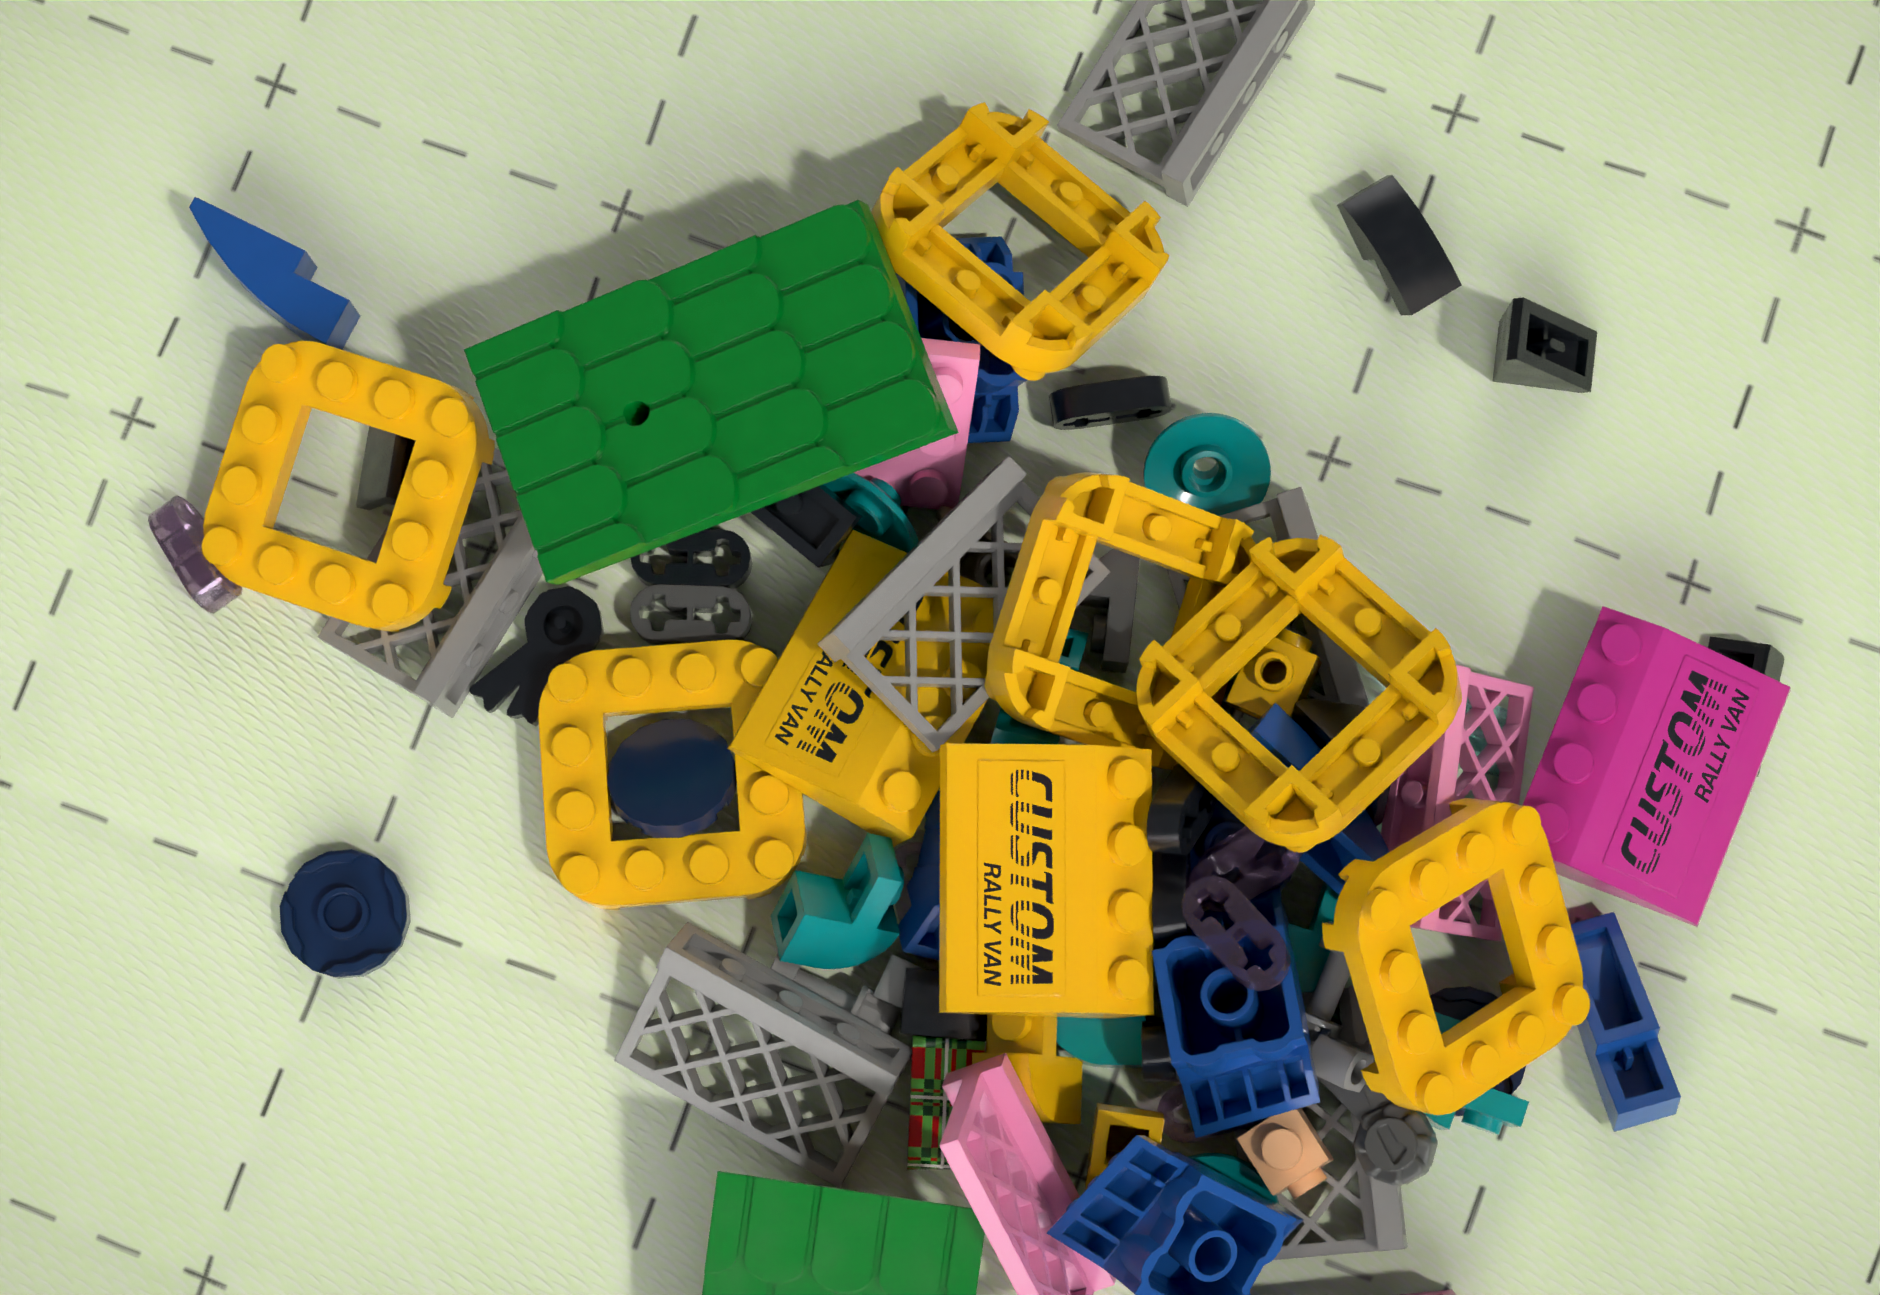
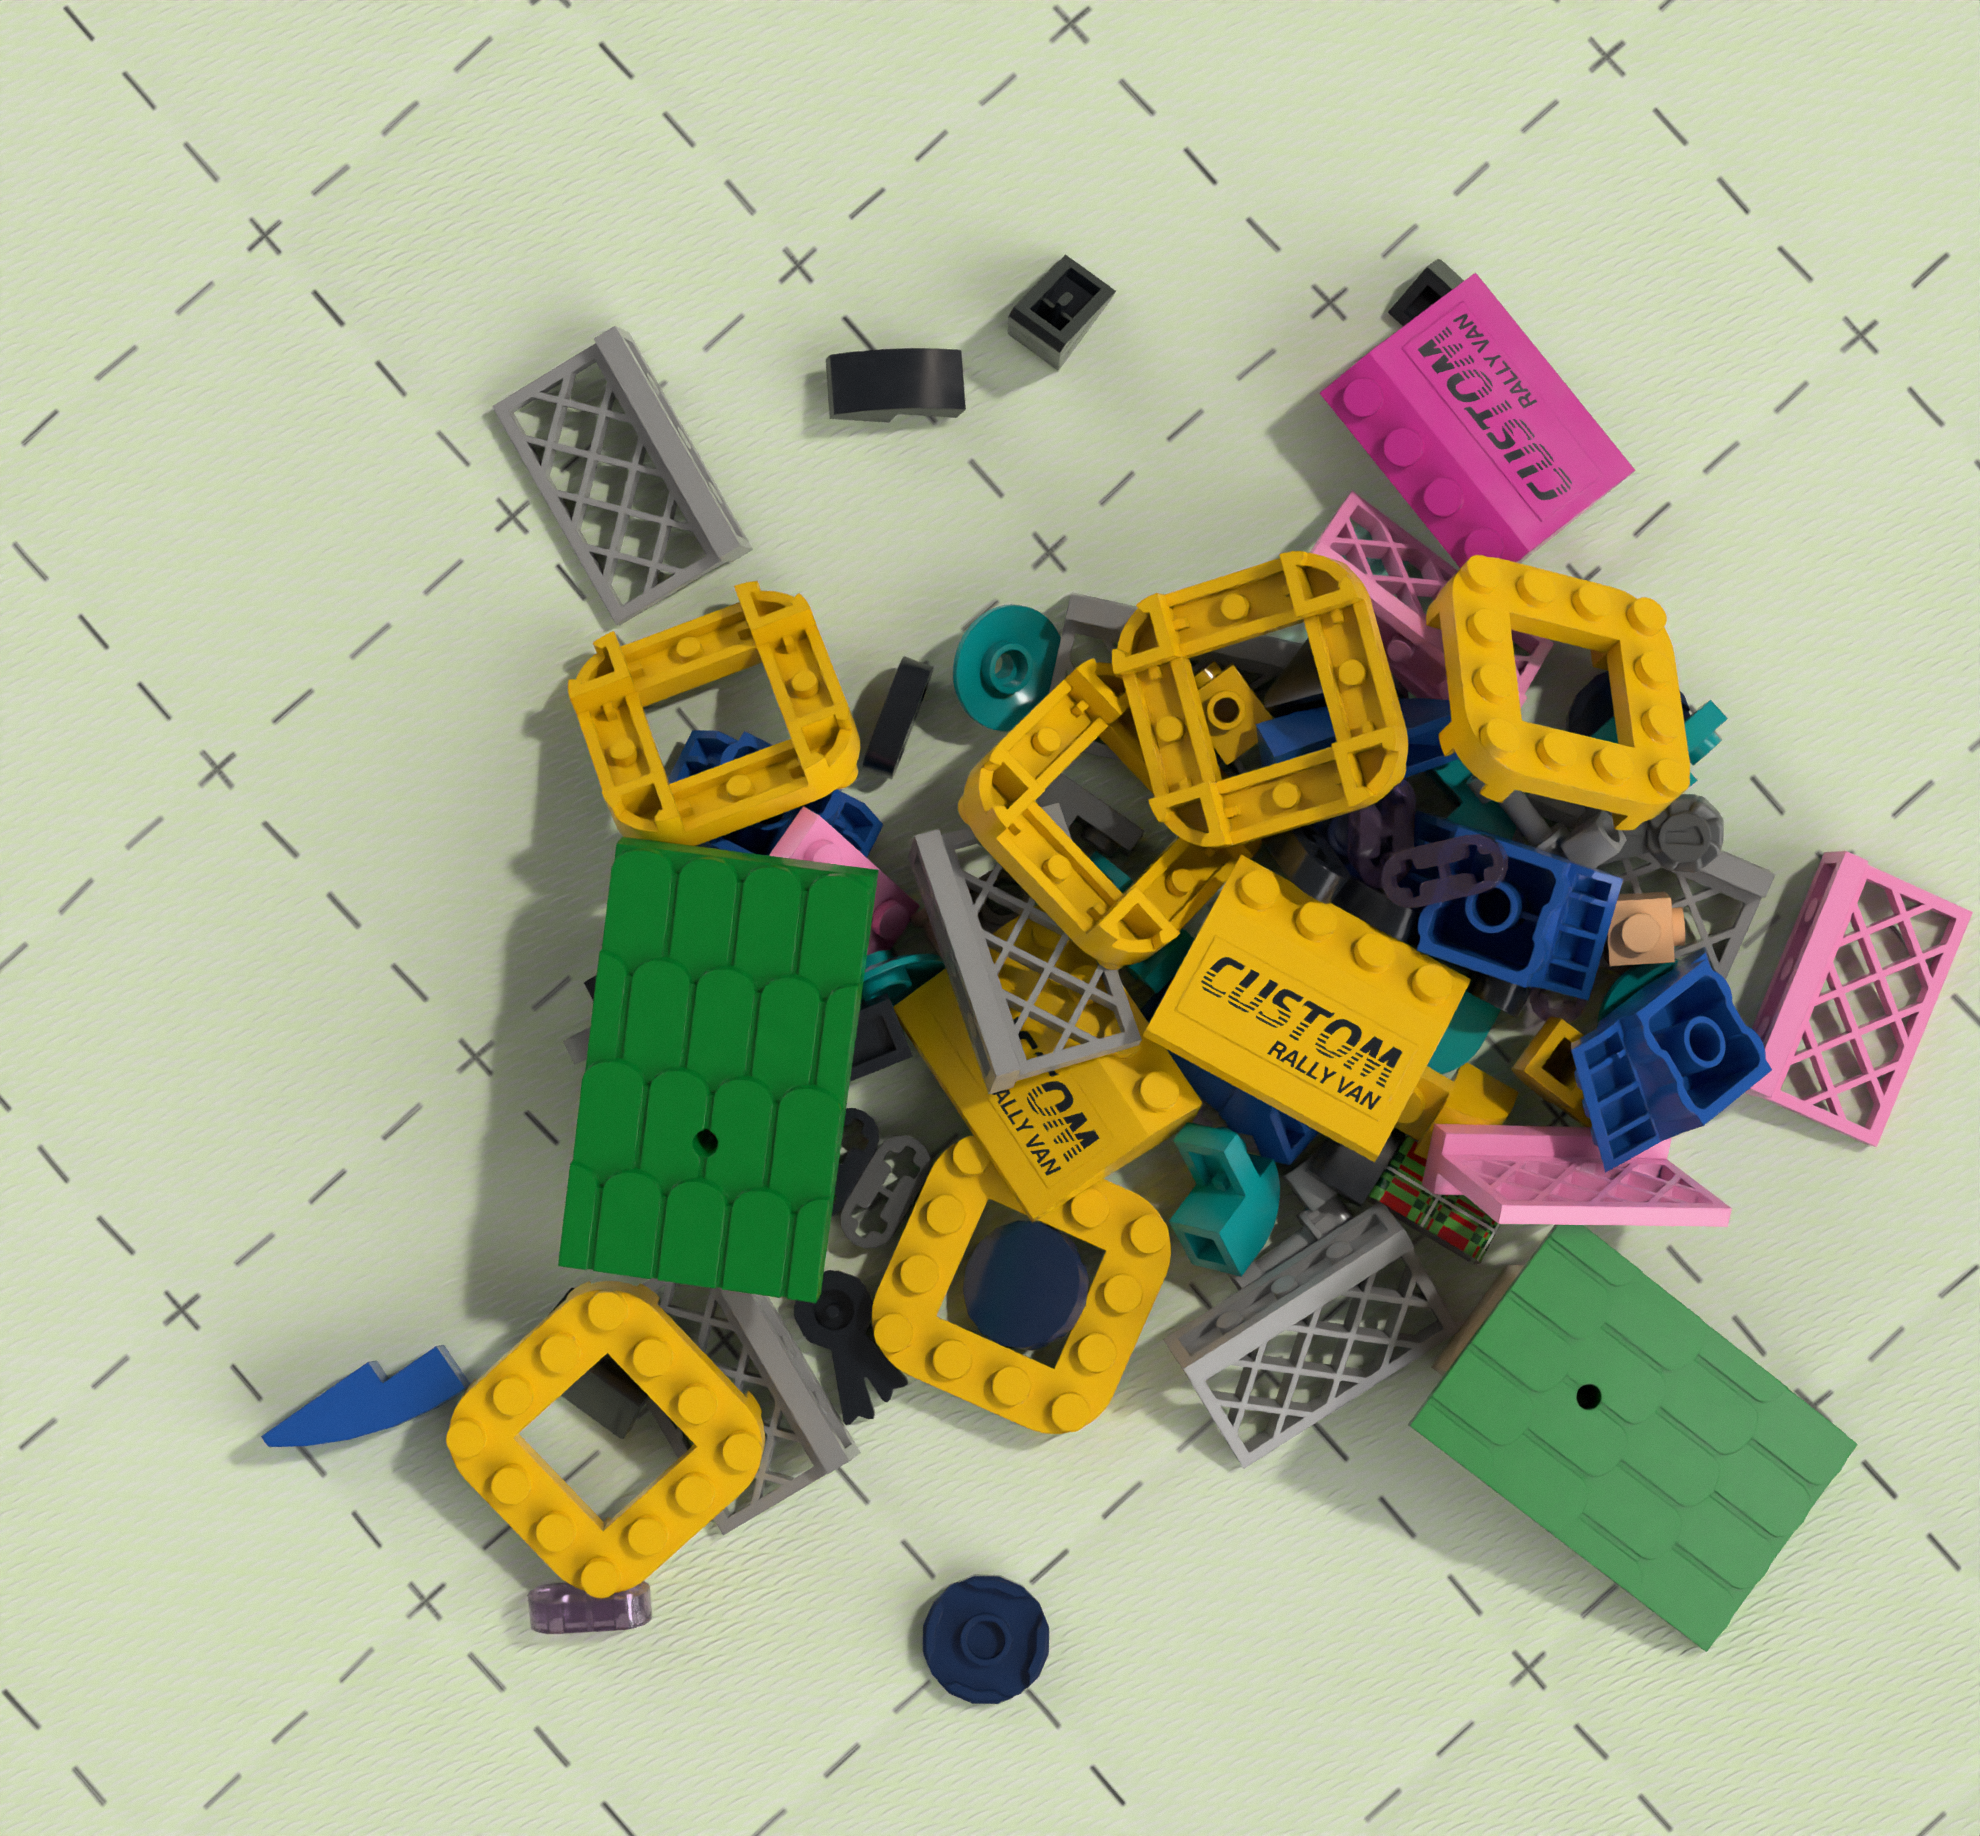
camera: 65 degrees left, 5 degrees up
blue slope [1571,912,1681,1132] -> none

